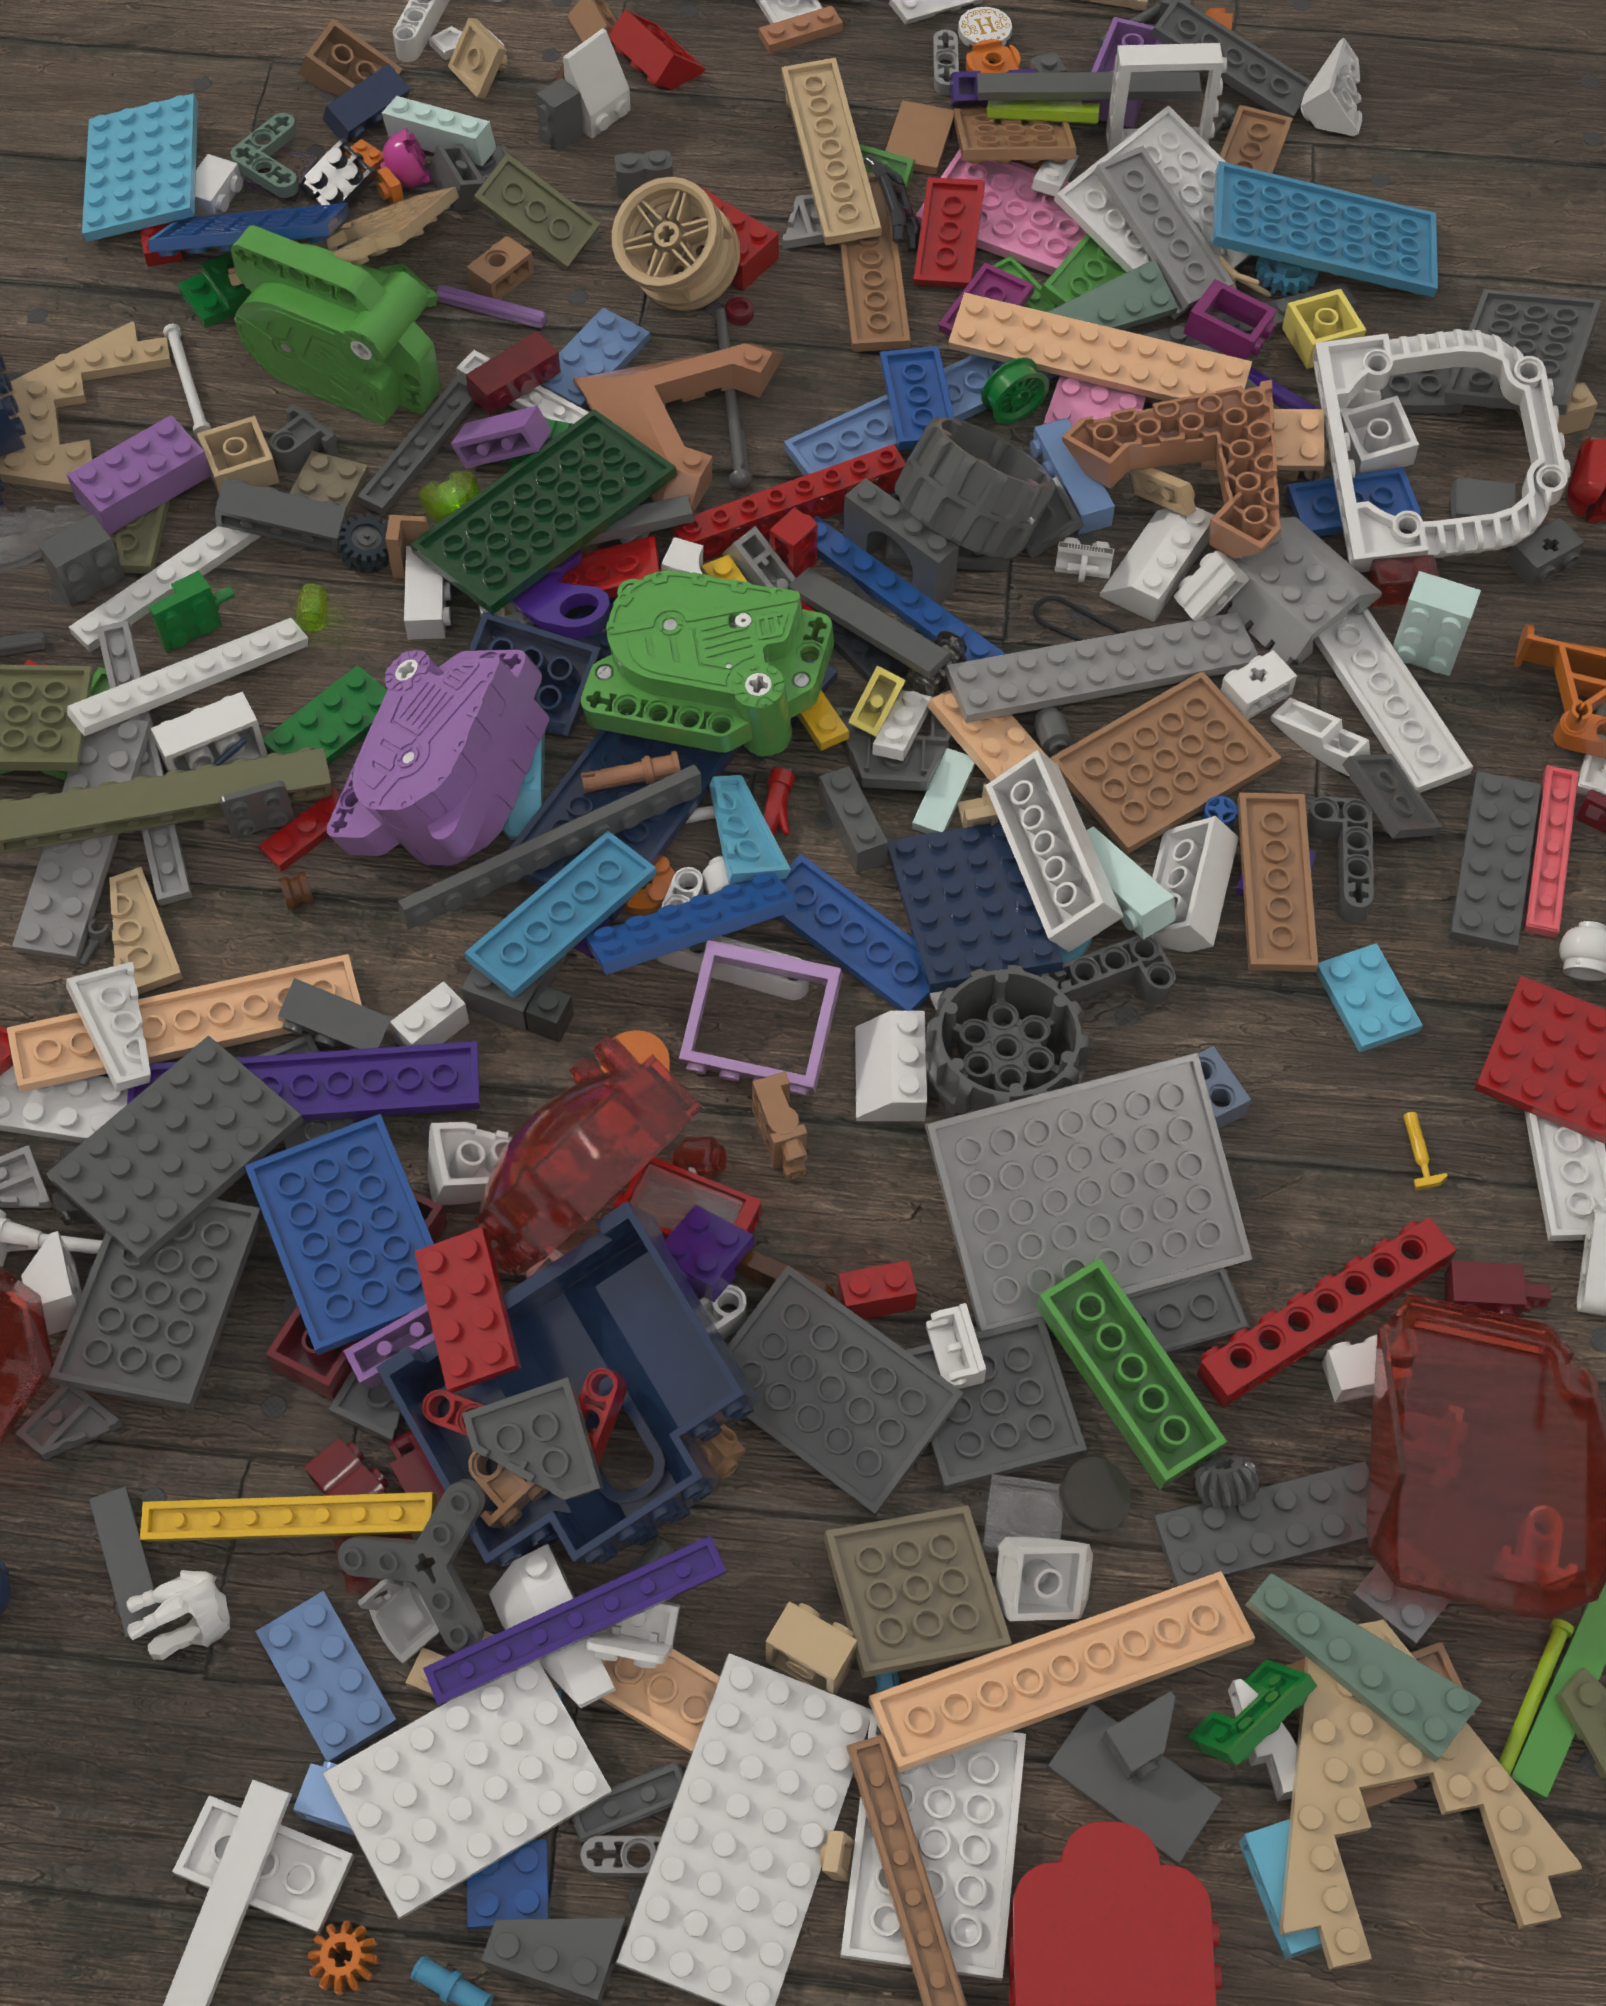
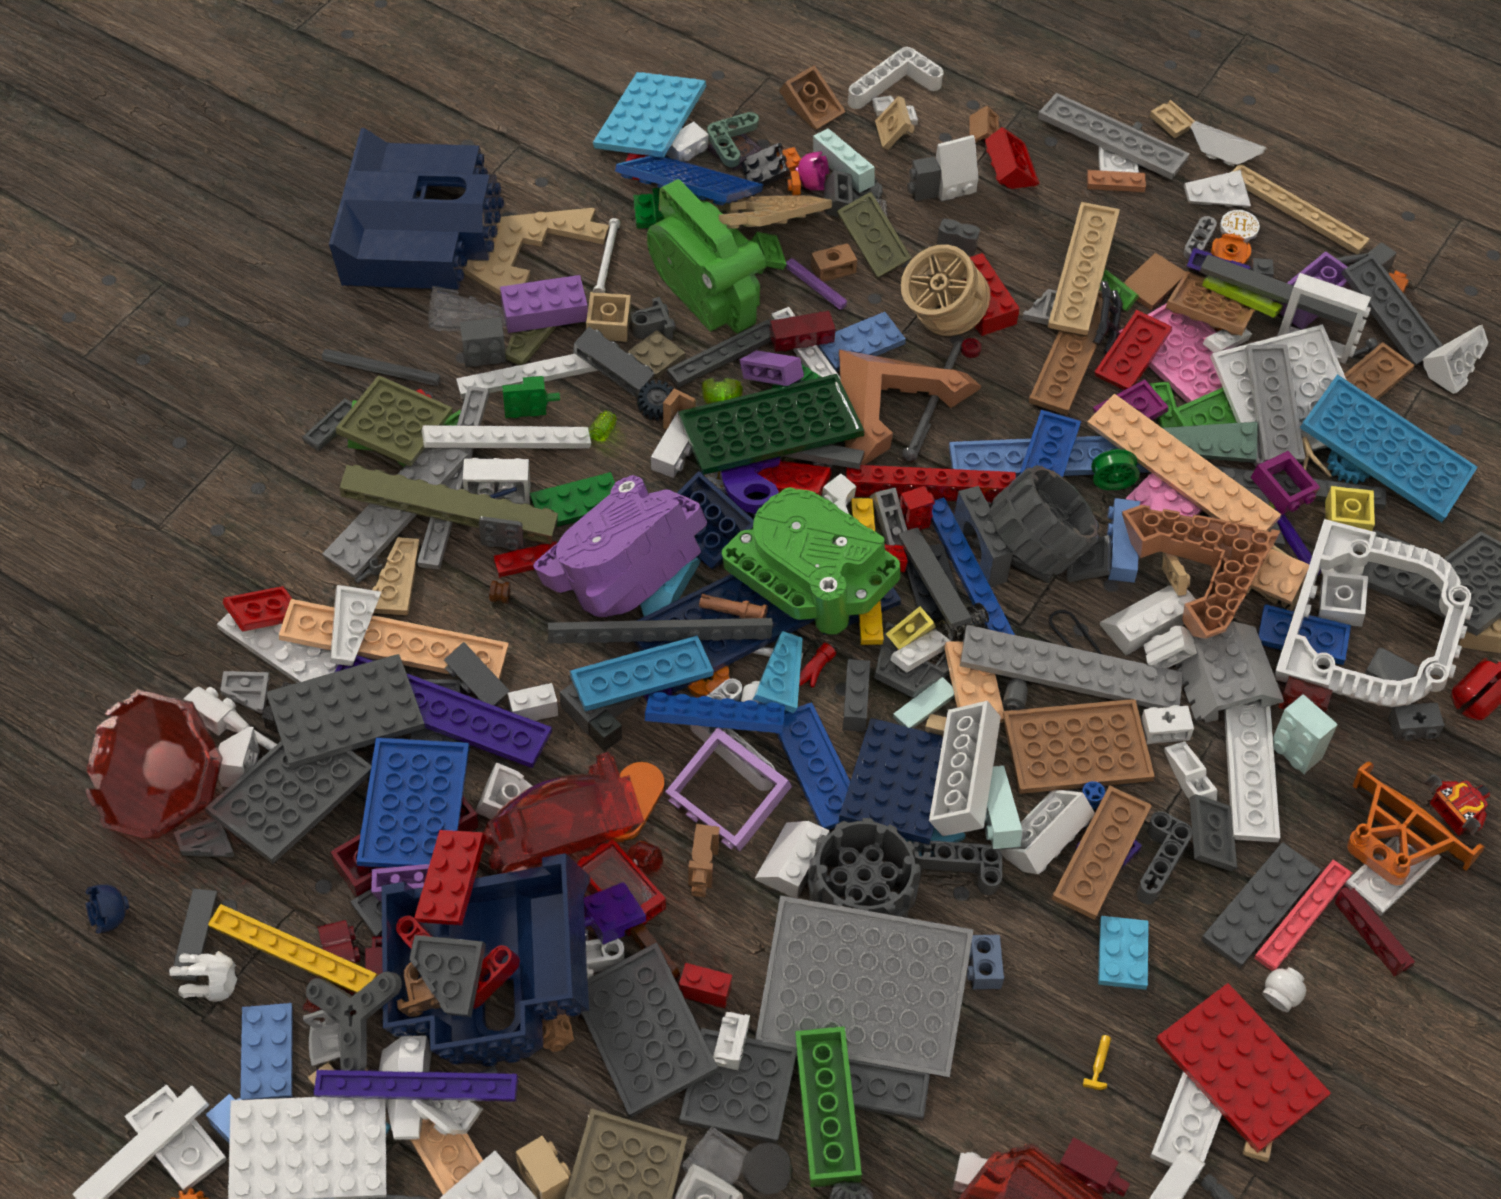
camera: 25 degrees right, 5 degrees down
dark blue brick [322,63,410,142] -> none
white hips [1055,537,1114,583] -> none
red brick [1197,1217,1456,1409] -> none

